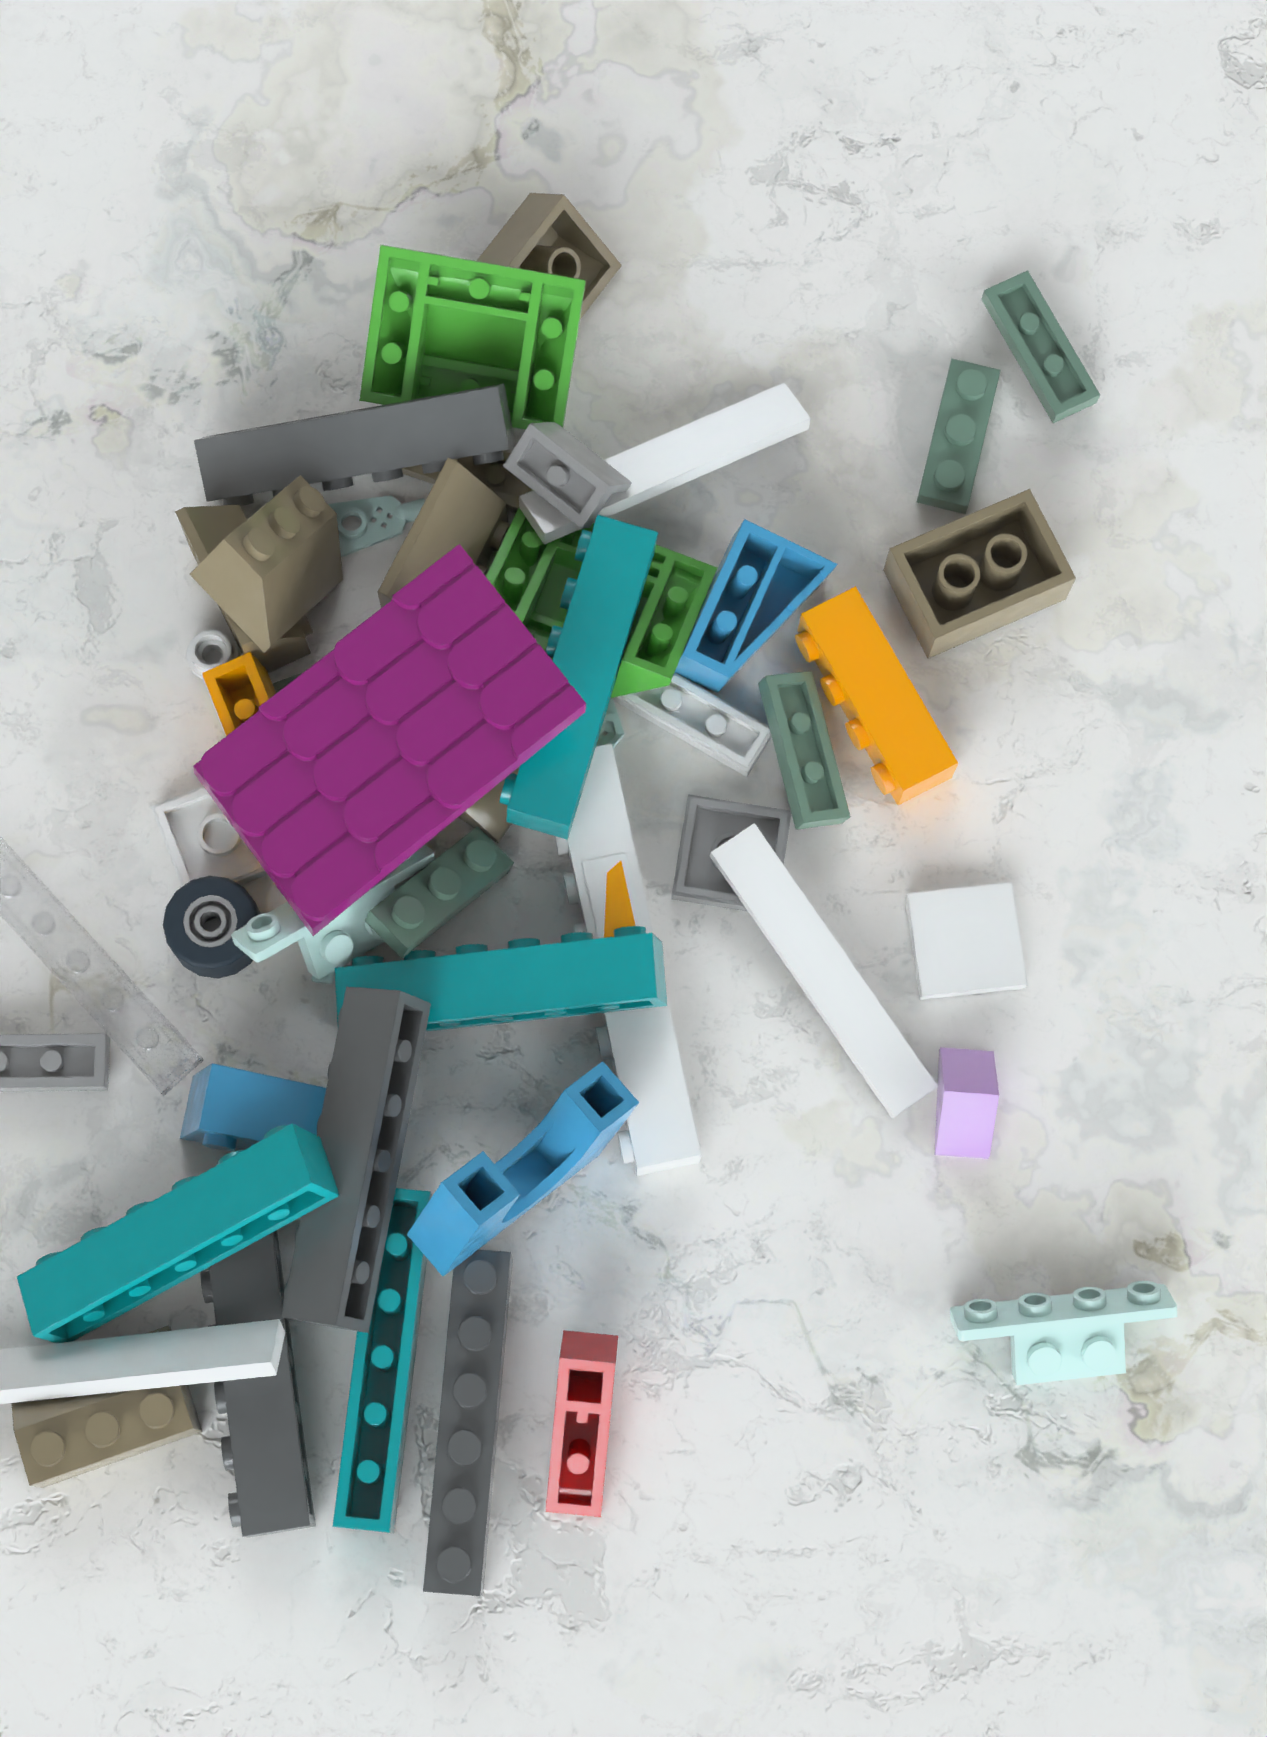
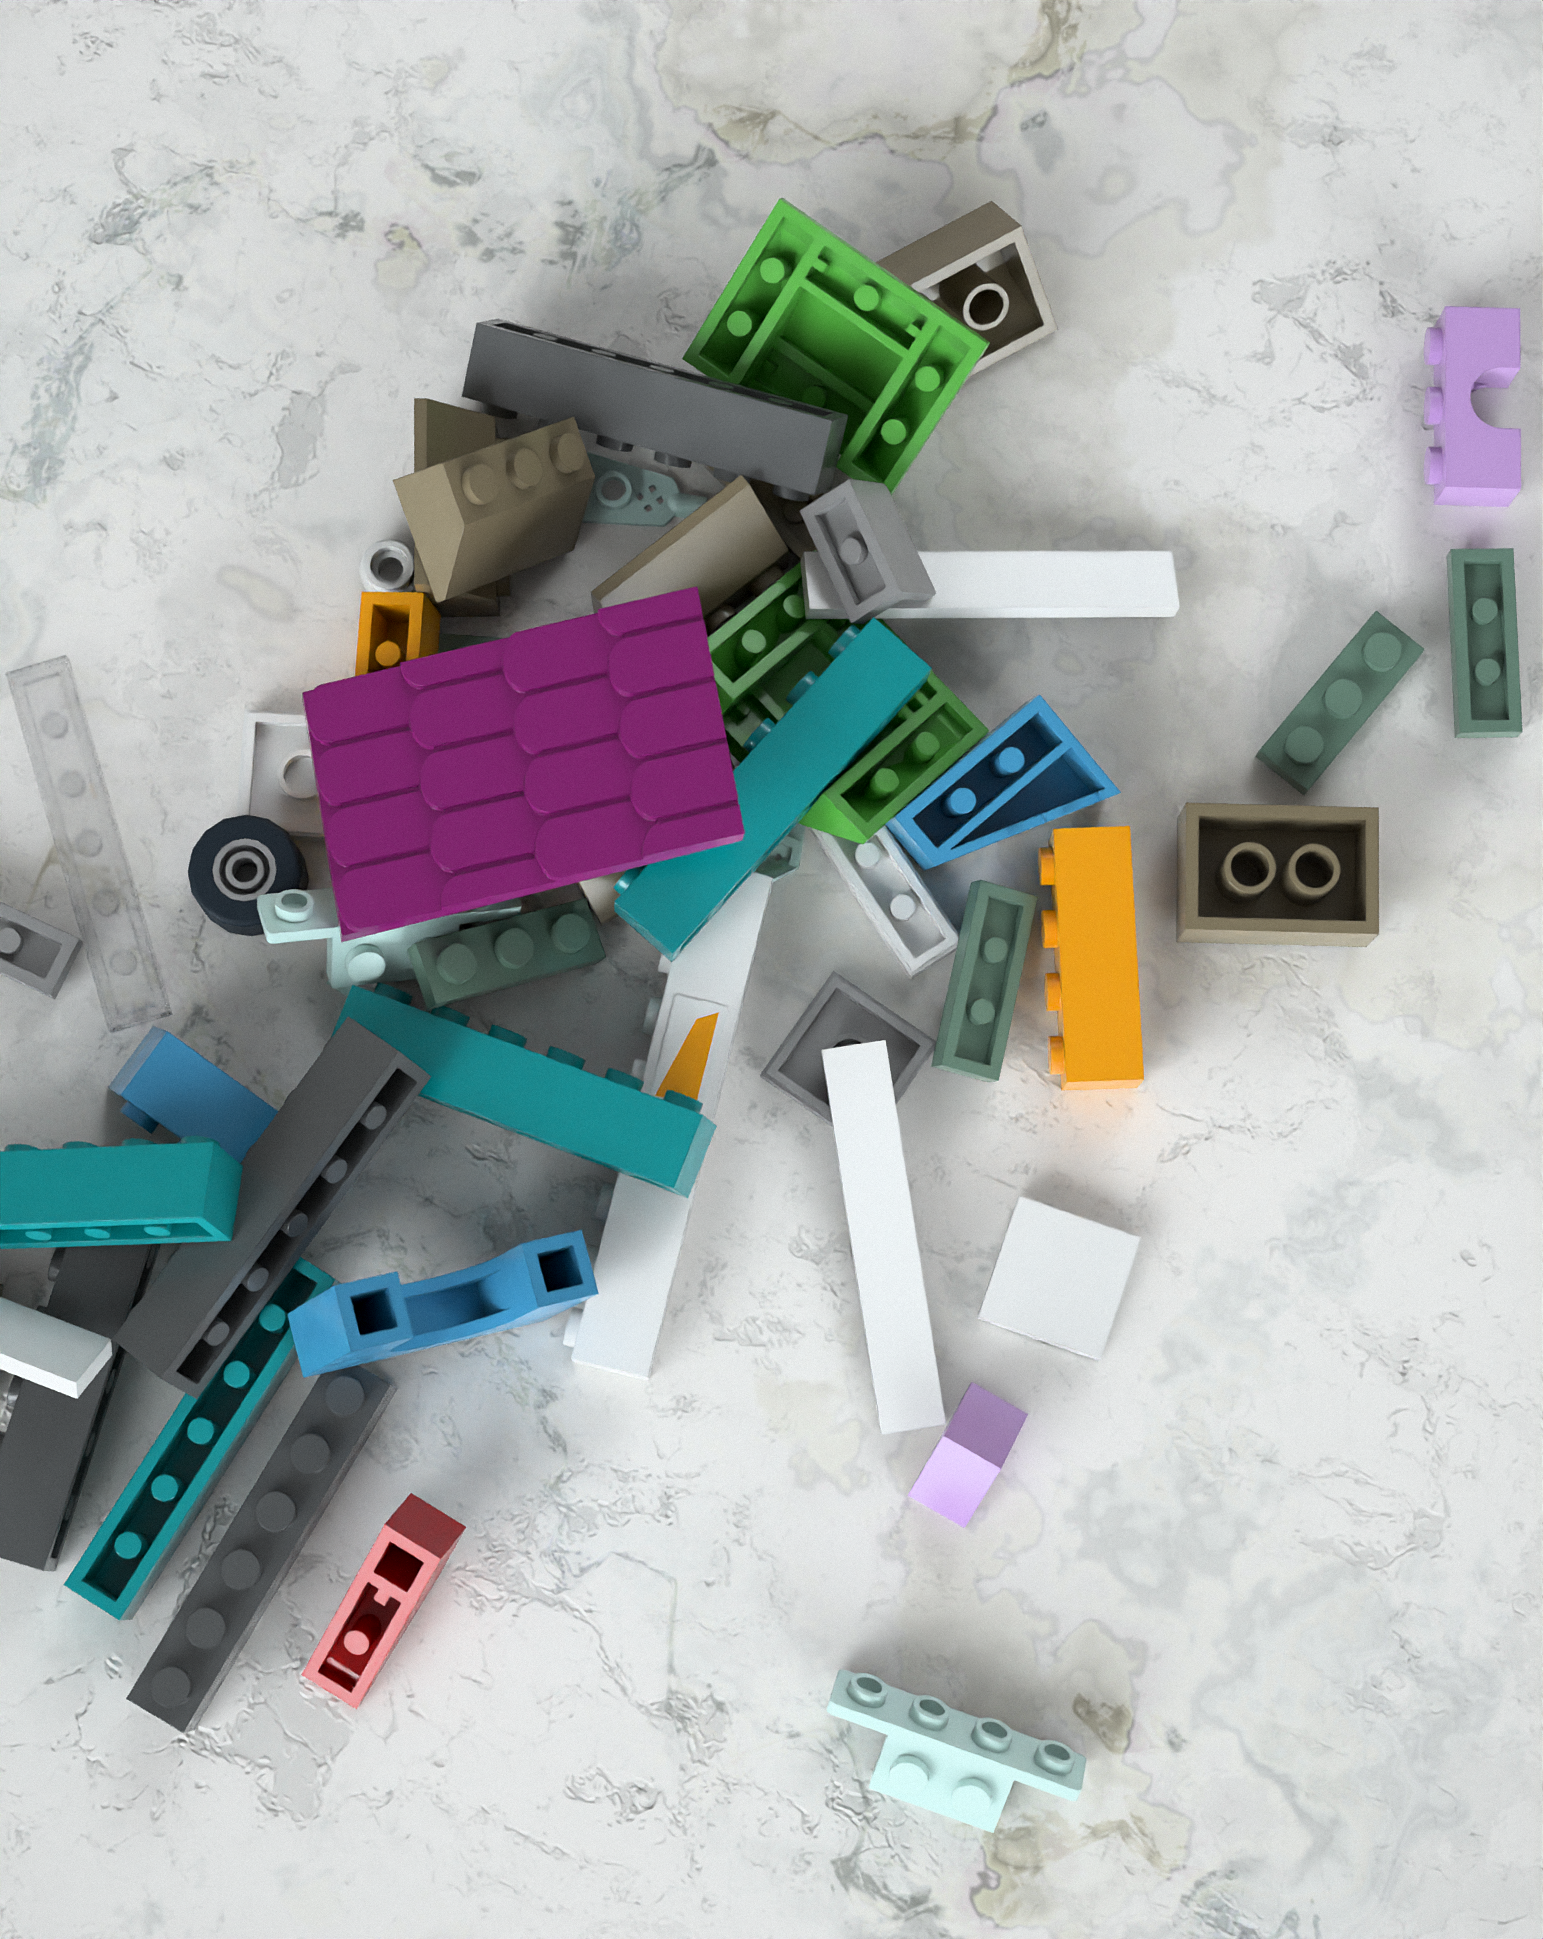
camera: 25 degrees right, 5 degrees up
none -> lavender arch [1424,306,1521,507]

